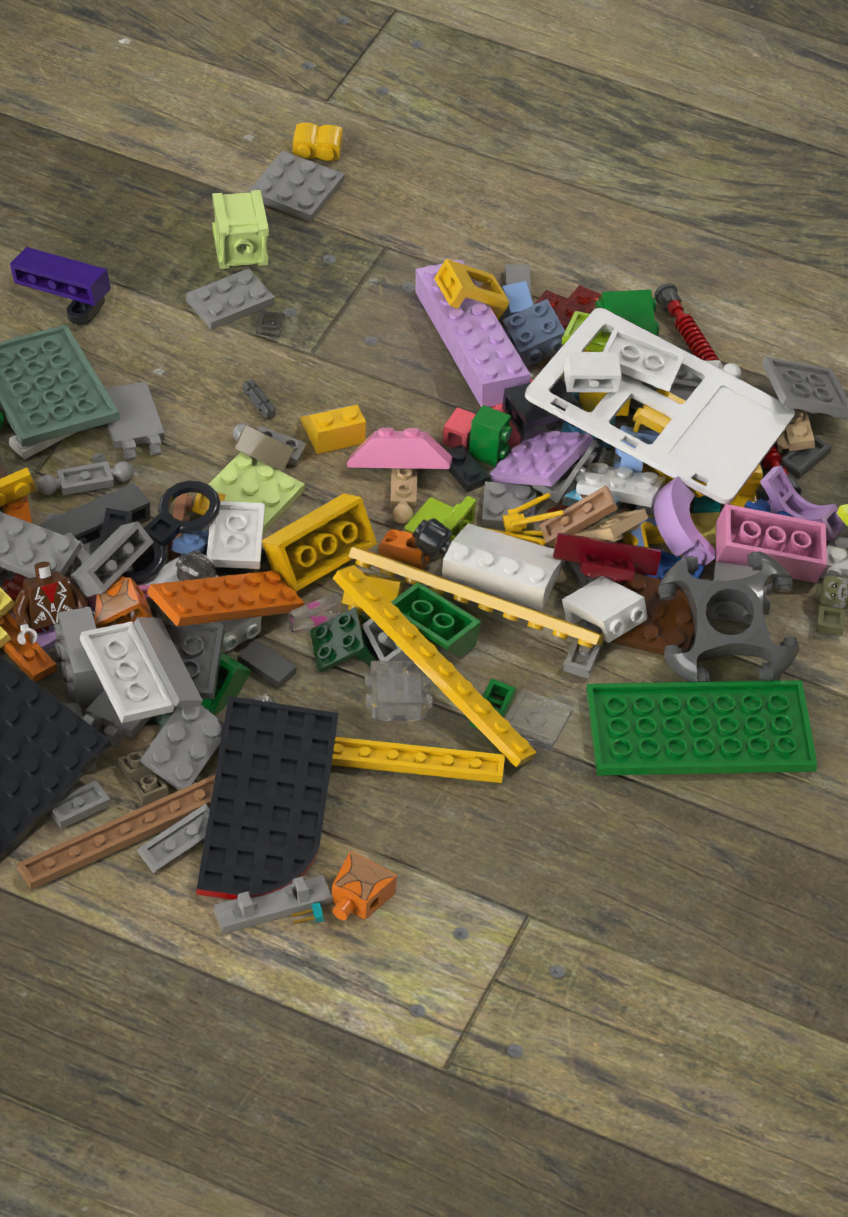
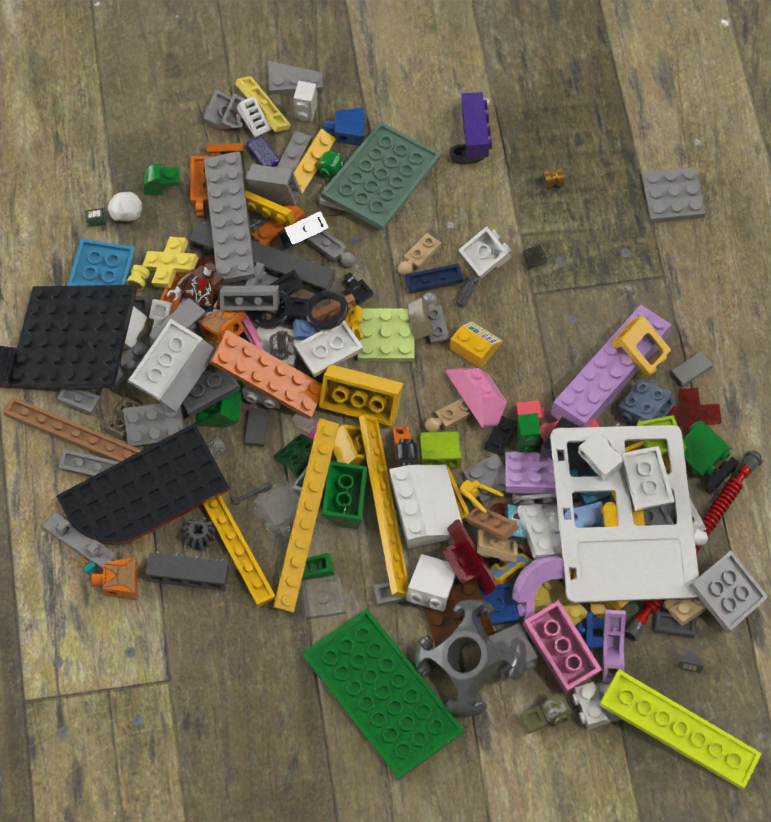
camera: 60 degrees right, 15 degrees up
light grey tile [106,382,165,460] -> none
light grey plate [186,268,275,330] -> none
yellowish green container [212,190,269,269] -> none
yellow brick [293,123,343,161] -> none
light blue brick [502,281,533,318] -> none
none -> dark grey brick [146,551,229,591]
none -> white plate [149,299,172,330]
none -> dark grey gear [182,517,216,550]
none -> dark grey hinge [233,483,270,505]
none -> bracket [277,211,328,249]
none -> black plate [344,272,373,305]
none -> tan plate [398,233,441,276]
none -> dark blue plate [405,263,464,294]
none -> white plate [459,226,512,279]
none -> pearl gold wheel [543,168,564,189]
none -> black plate [705,456,738,495]

